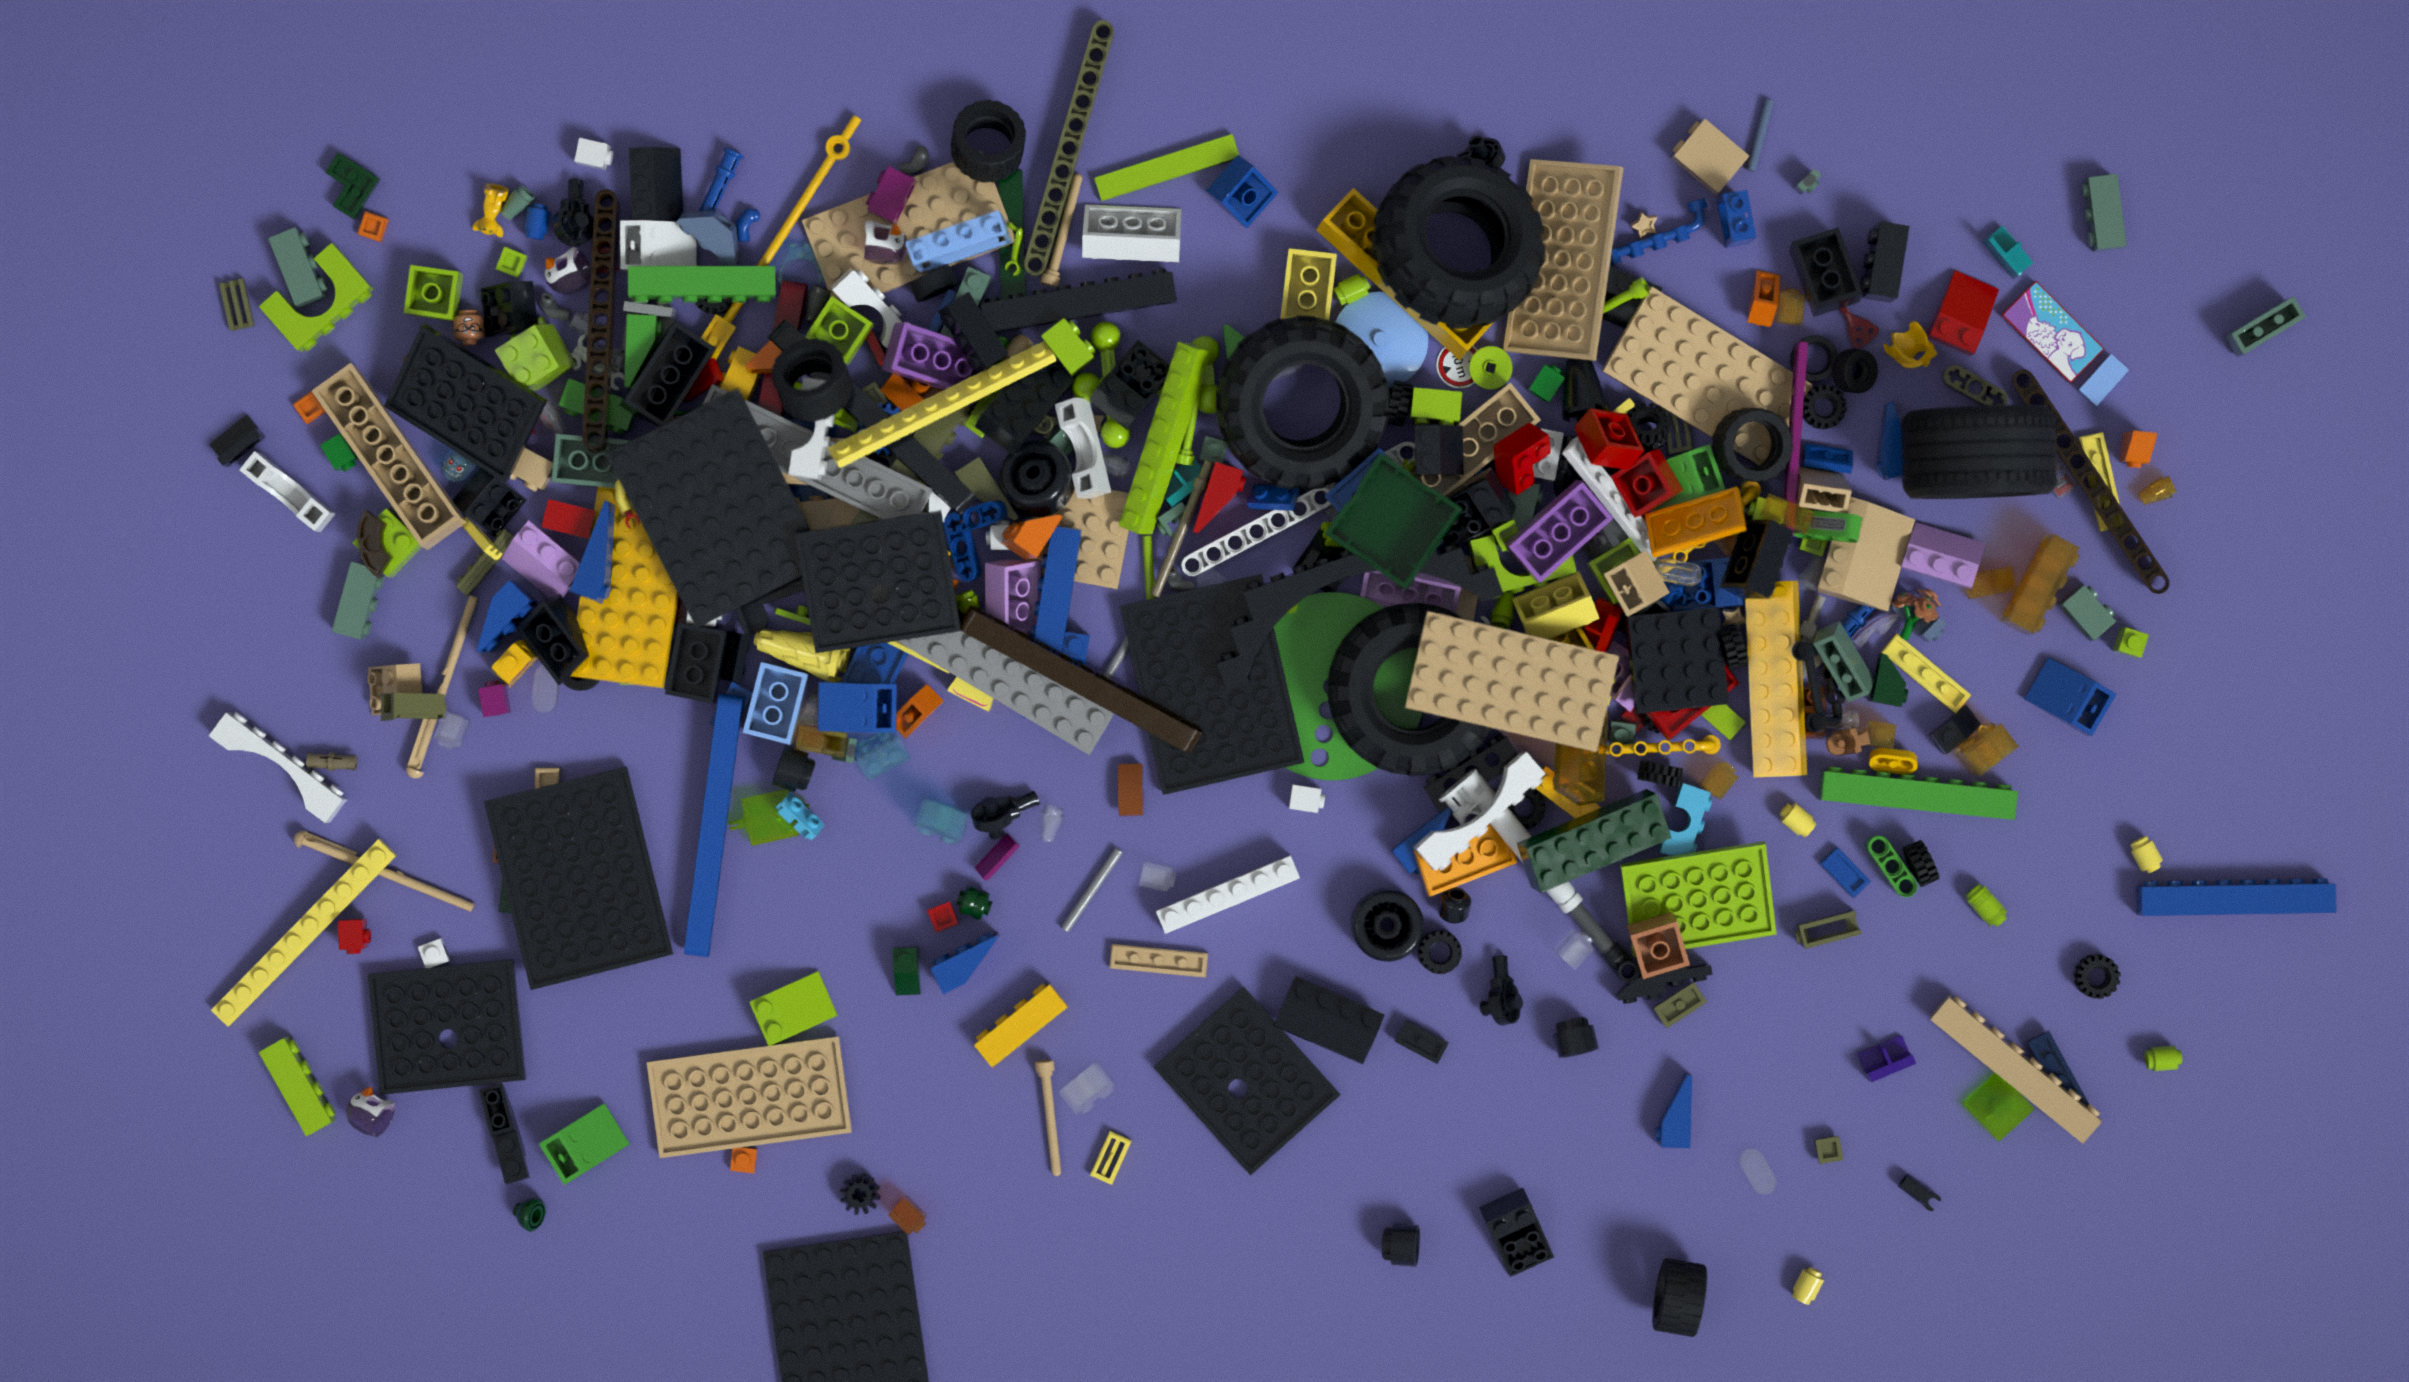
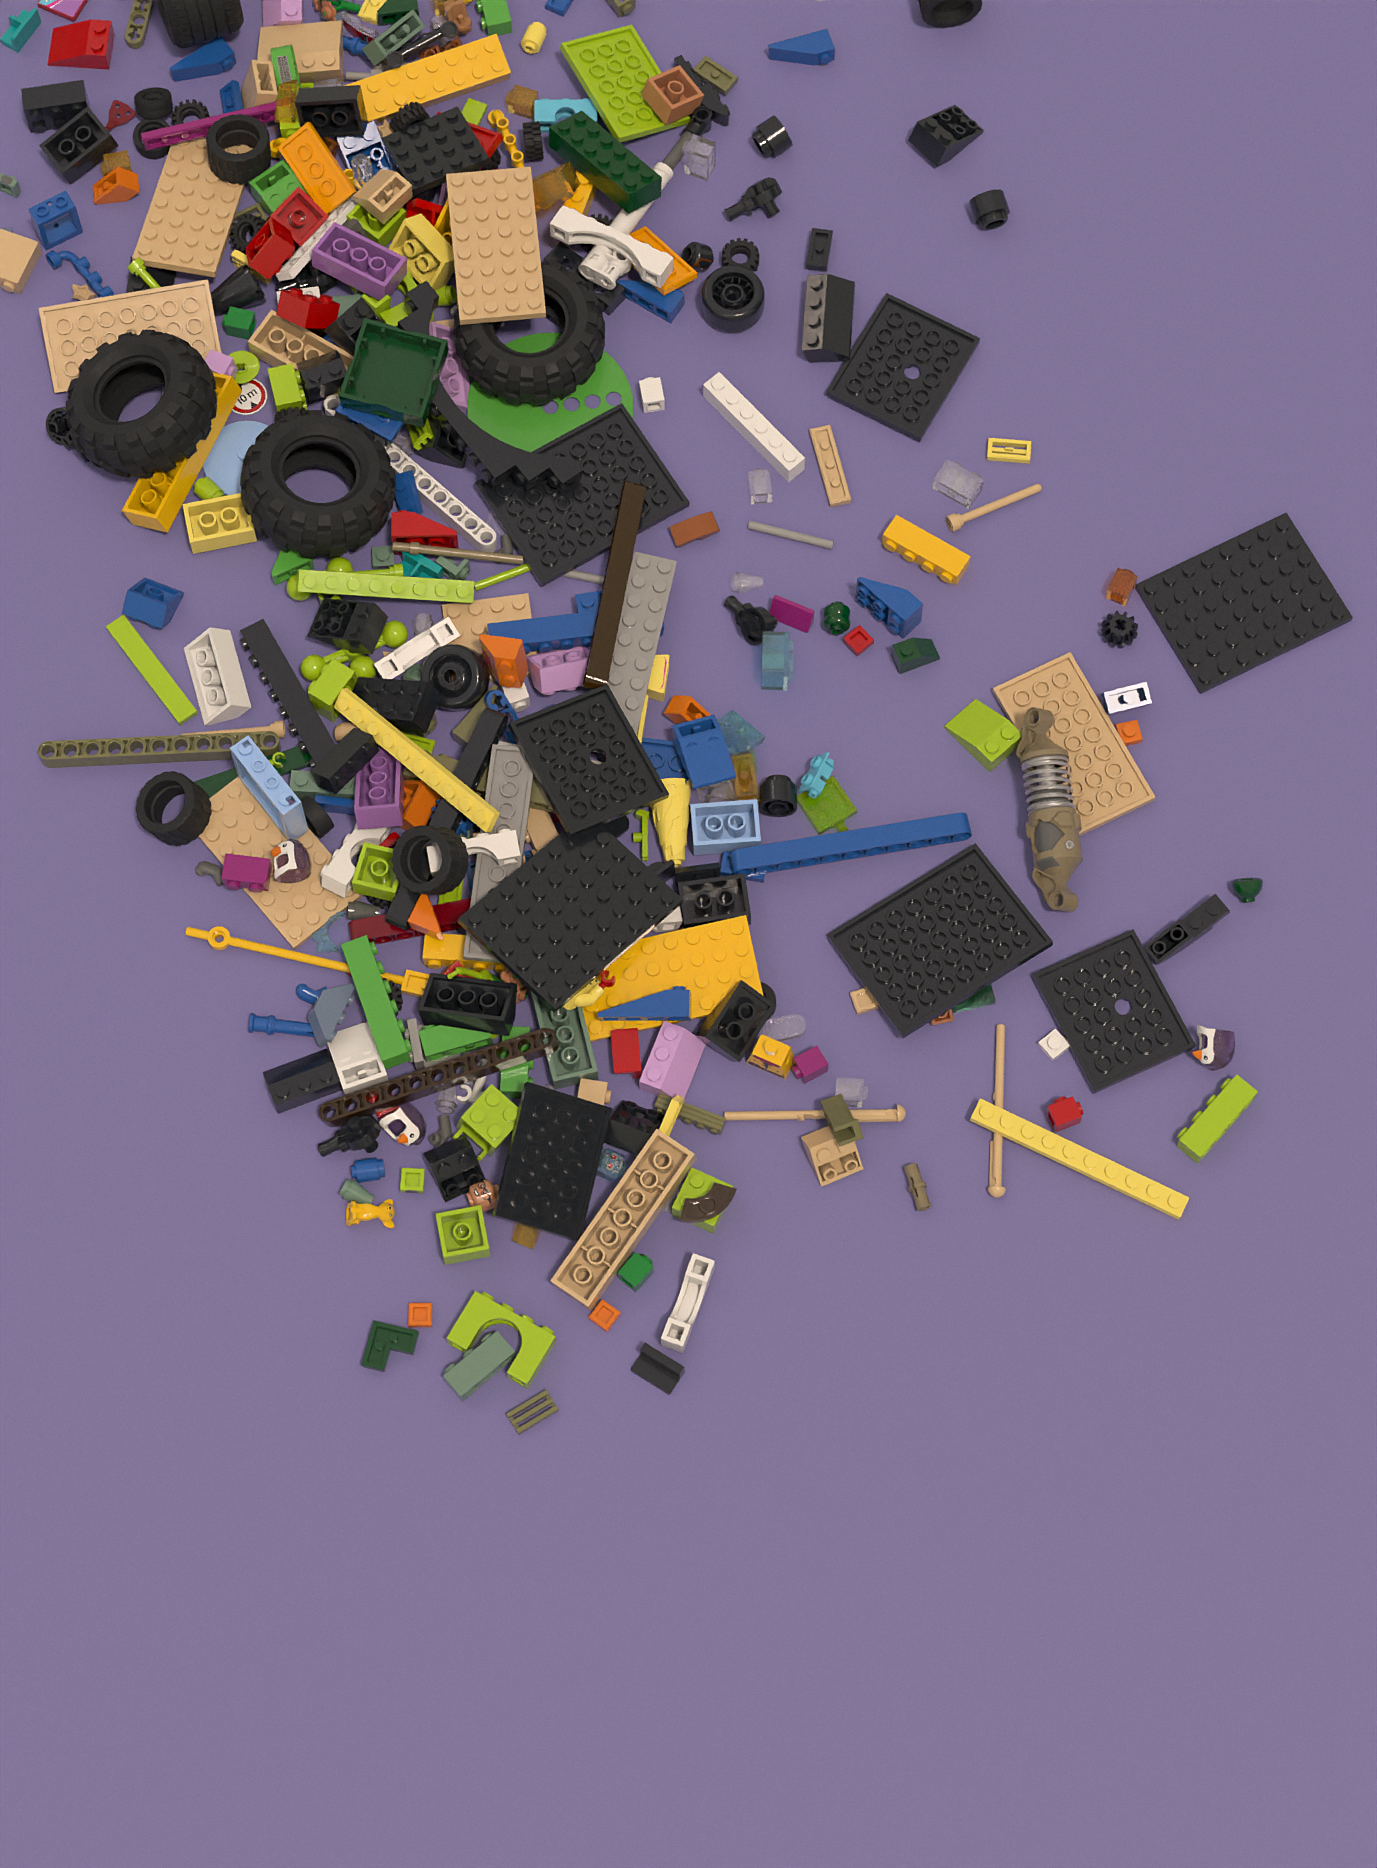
camera: 110 degrees left, 20 degrees down
white arch [209,712,347,823] -> none
sand green brick [332,562,385,640] -> none
blue slope [476,580,538,653] -> none
bright green slope [539,1103,630,1185] -> none
white brick [574,138,613,170] -> none
yellow helmet [1883,321,1937,369] -> none
none -> lavender brick [205,349,237,378]
none -> lime piece [447,967,494,981]
none -> dark tan piece [1016,707,1083,912]
none -> brick [1101,682,1152,715]

